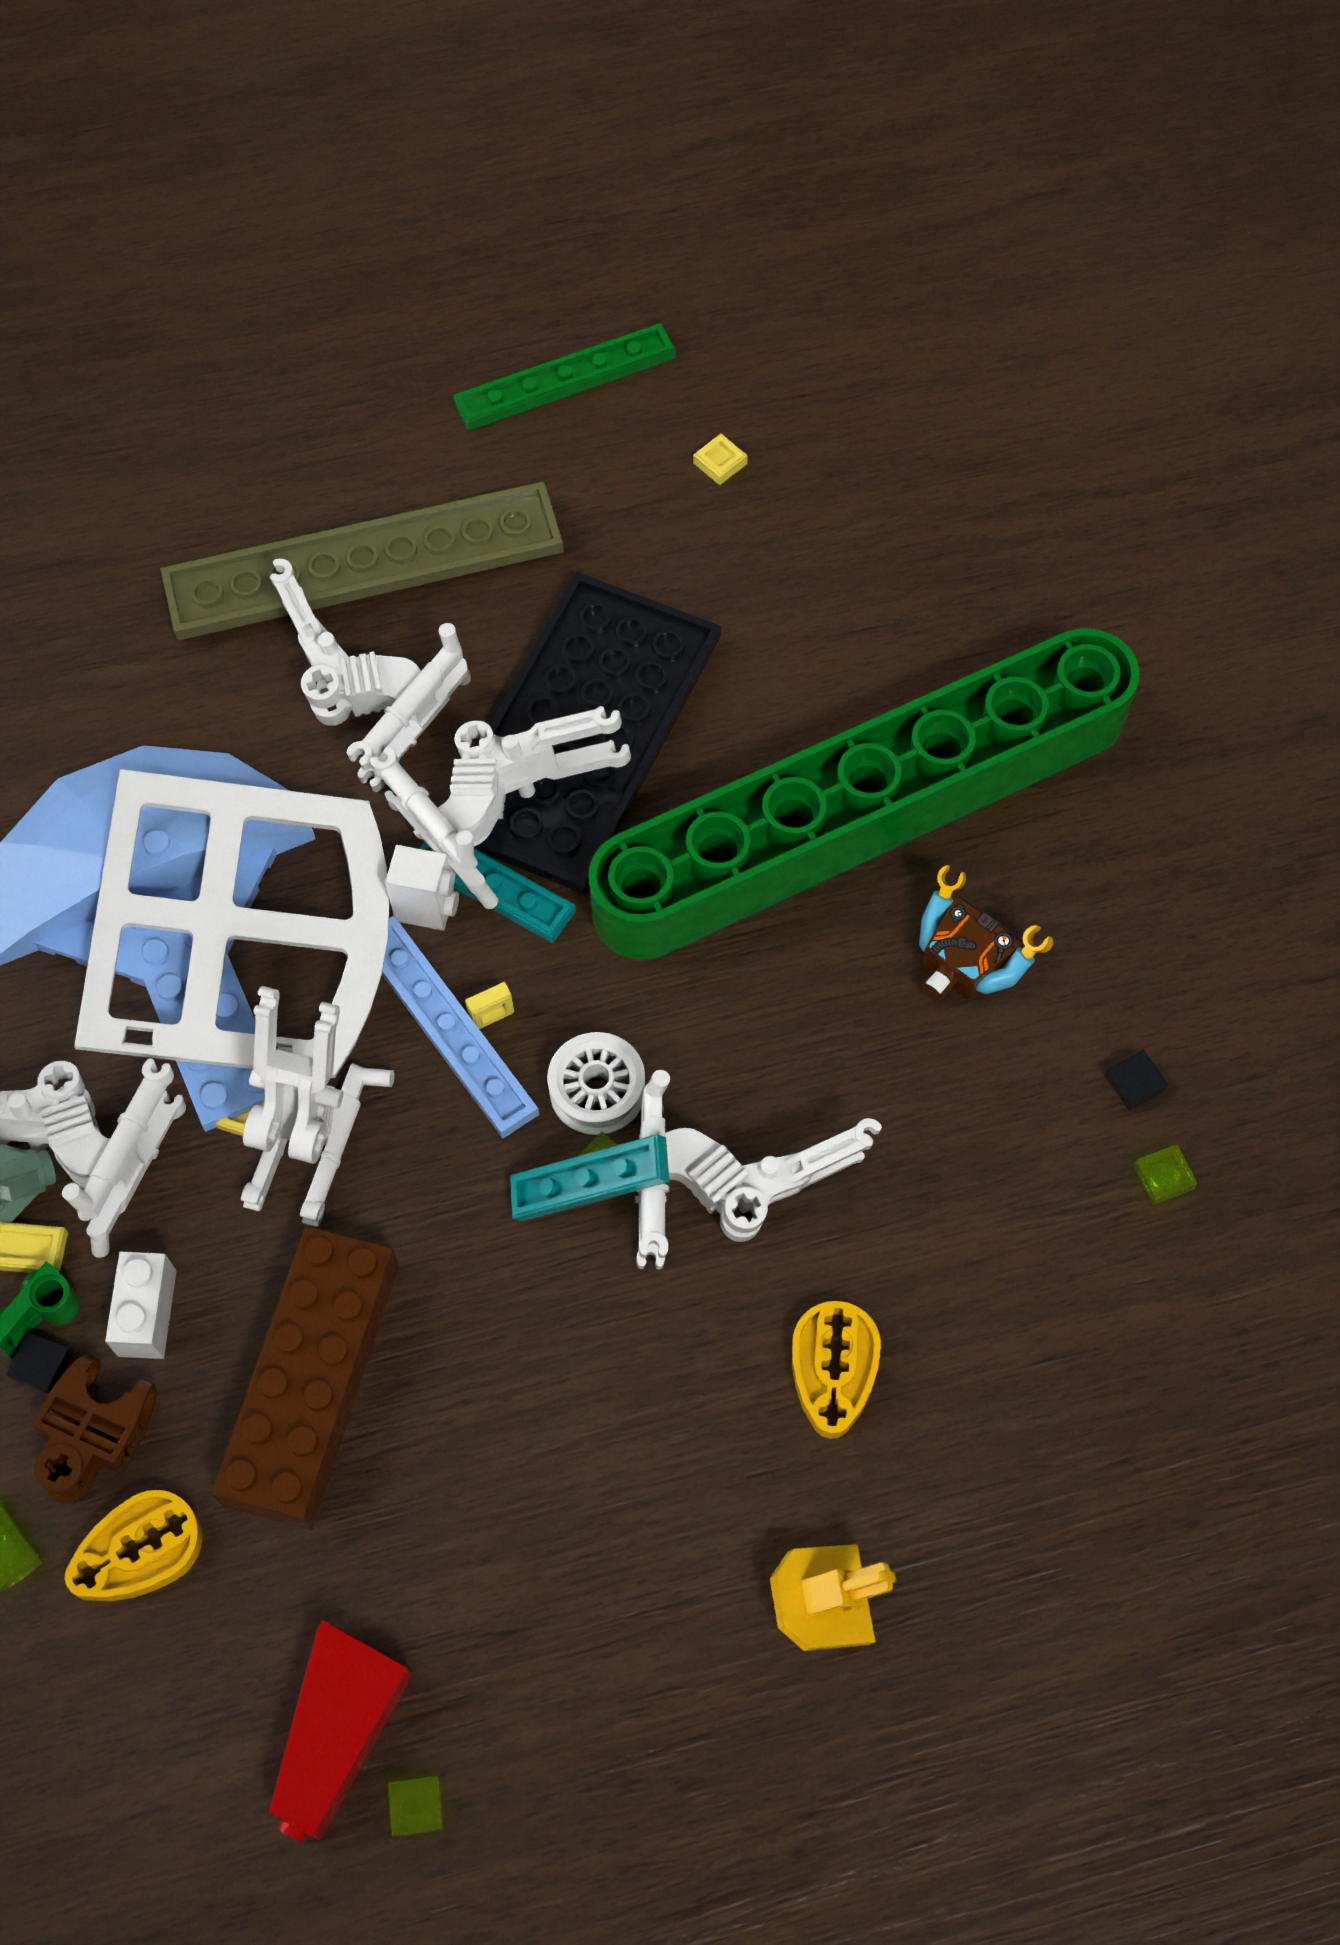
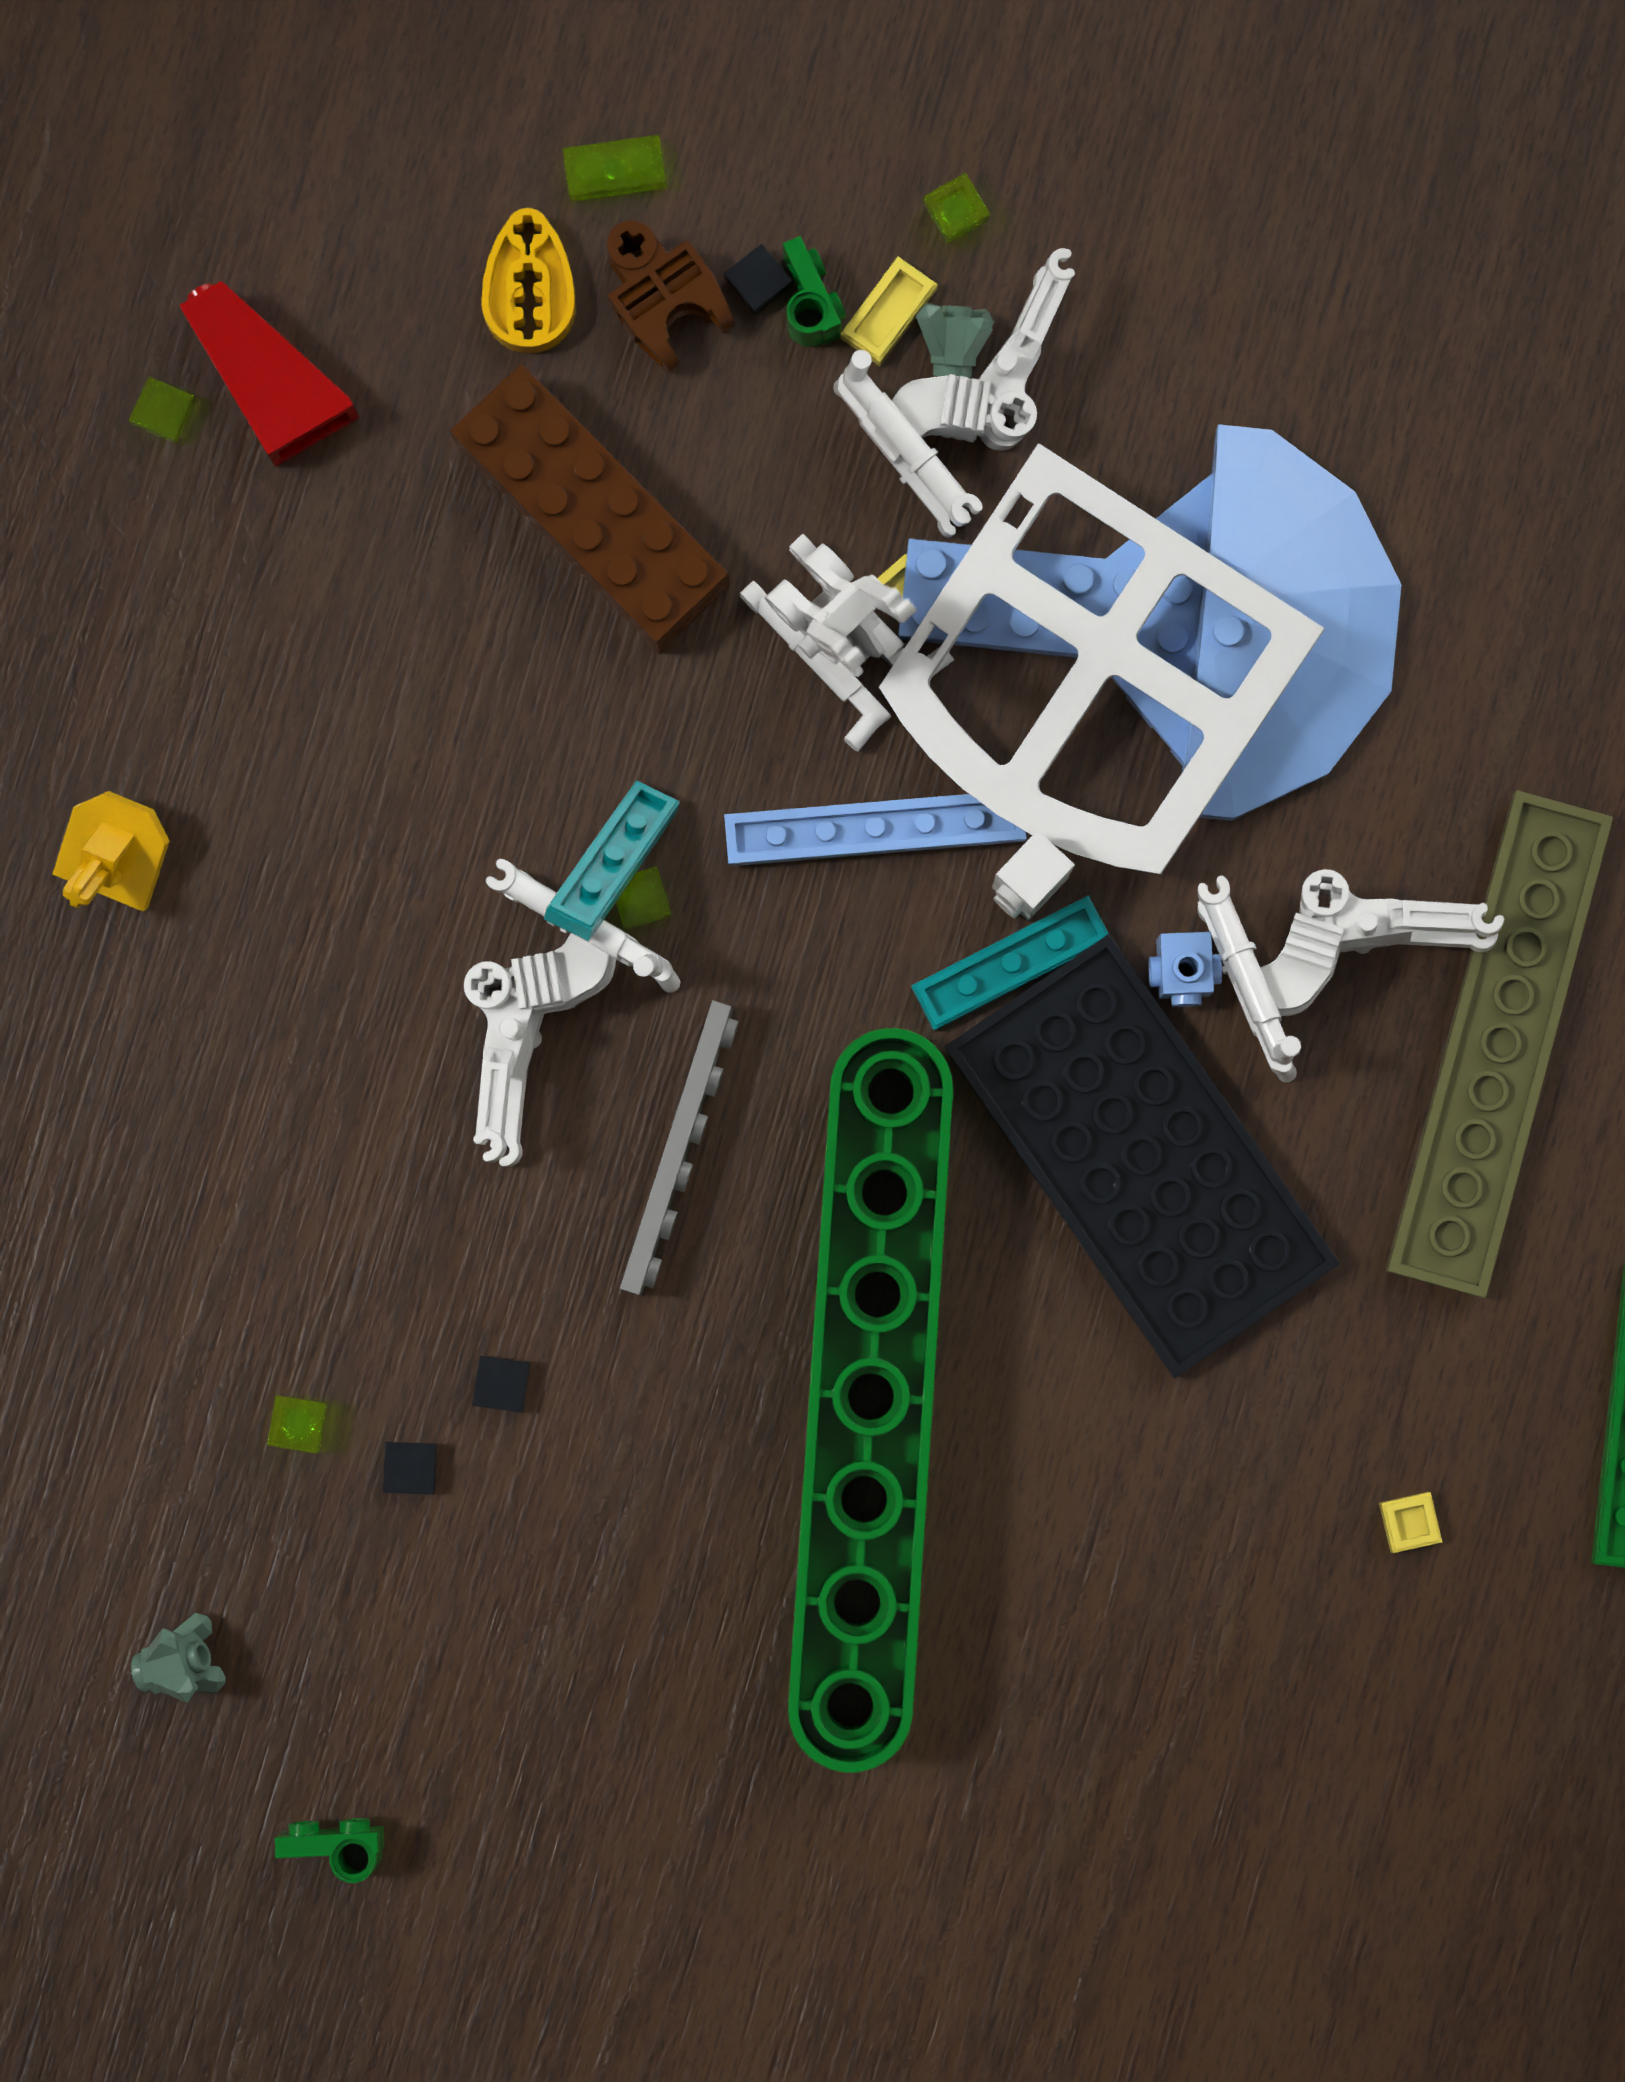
camera: 125 degrees right, 20 degrees up
white brick [105,1252,177,1359] -> none
white piece [370,706,631,909] -> none
light yellow tile [465,982,514,1029] -> none
white wheel [547,1032,645,1135] -> none
yellow piece [792,1301,881,1439] -> none
torso [919,865,1053,1002] -> none
none -> black tile [472,1355,531,1413]
none -> light grey plate [620,1000,739,1296]
none -> light blue brick [1149,932,1222,1007]

